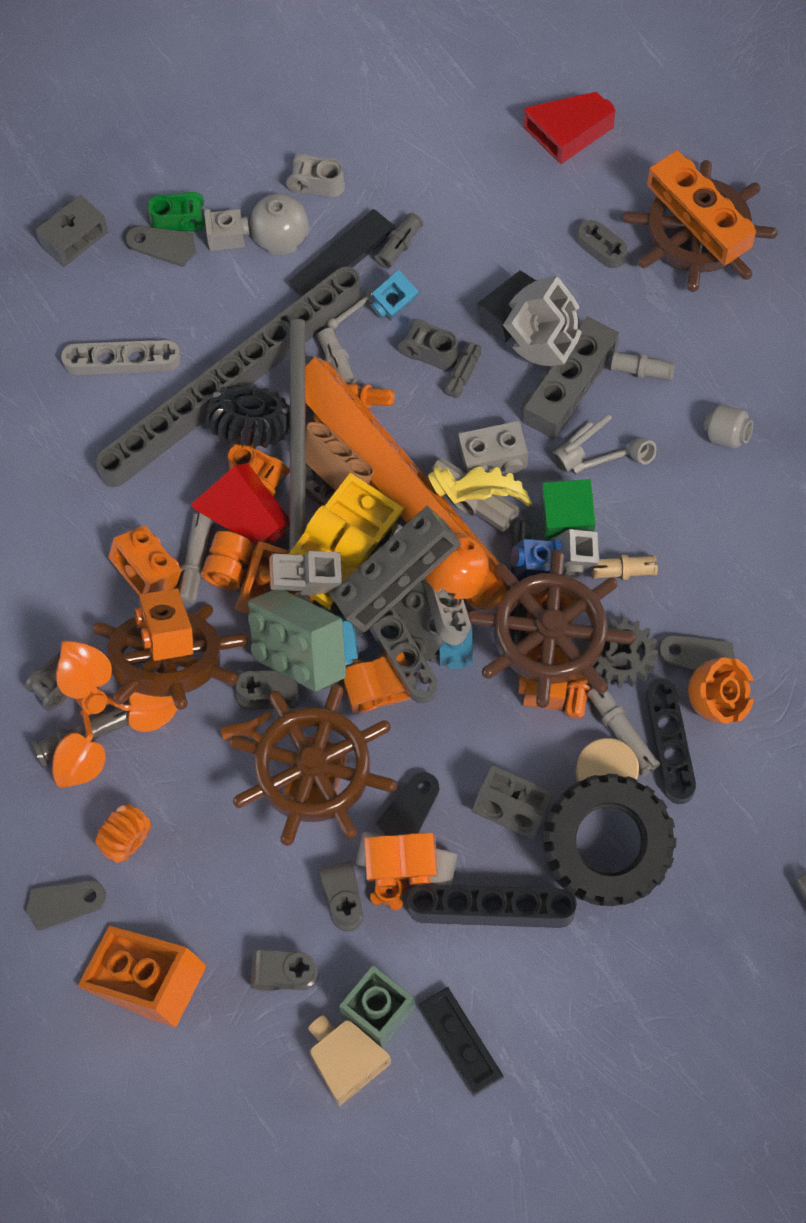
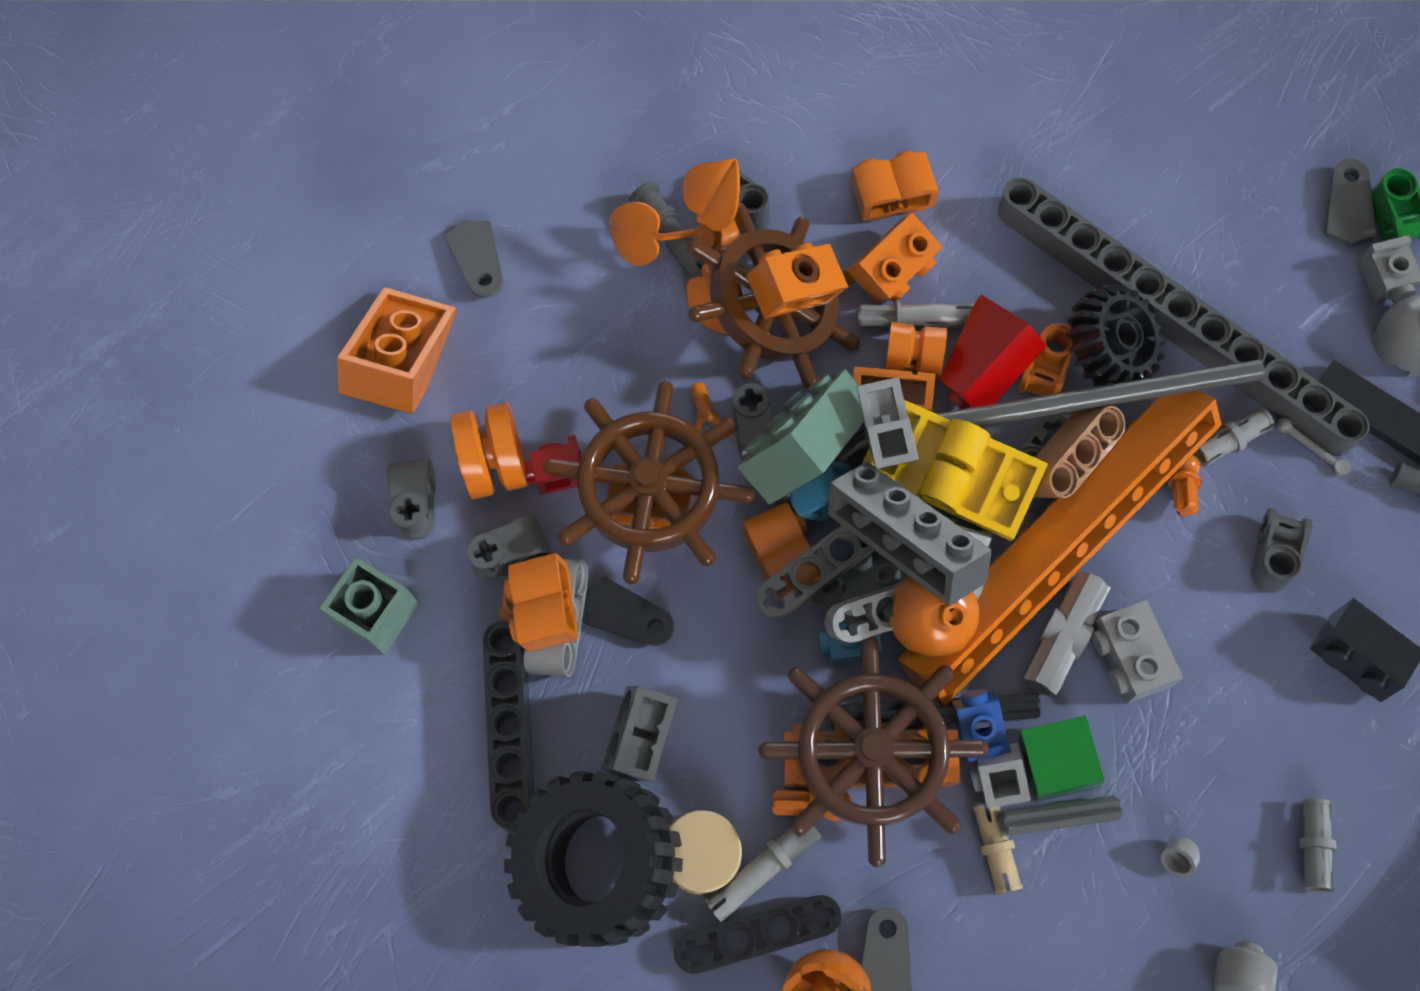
camera: 85 degrees right, 5 degrees up
dark grey brick [36,194,108,268] -> none
light grey beam [61,340,181,375] -> none
orange gear [95,803,152,863] -> none
tan torso [308,1015,391,1107] -> none
dark azure brick [370,270,419,321] -> none
black tile [418,987,504,1097] -> none
light yellow plant [428,465,532,507] -> none
dark grey axle [445,342,481,398] -> none
light grey brick [503,276,582,366] -> none
dark grey brick [521,316,619,440] -> none
light grey plant [552,415,630,474] -> none
dark grey gear [587,617,659,688] -> none
none -> orange wheel [451,401,529,500]
none -> red brick [524,435,582,495]
none -> orange brick [850,151,939,221]
none -> dark grey axle [997,795,1122,836]

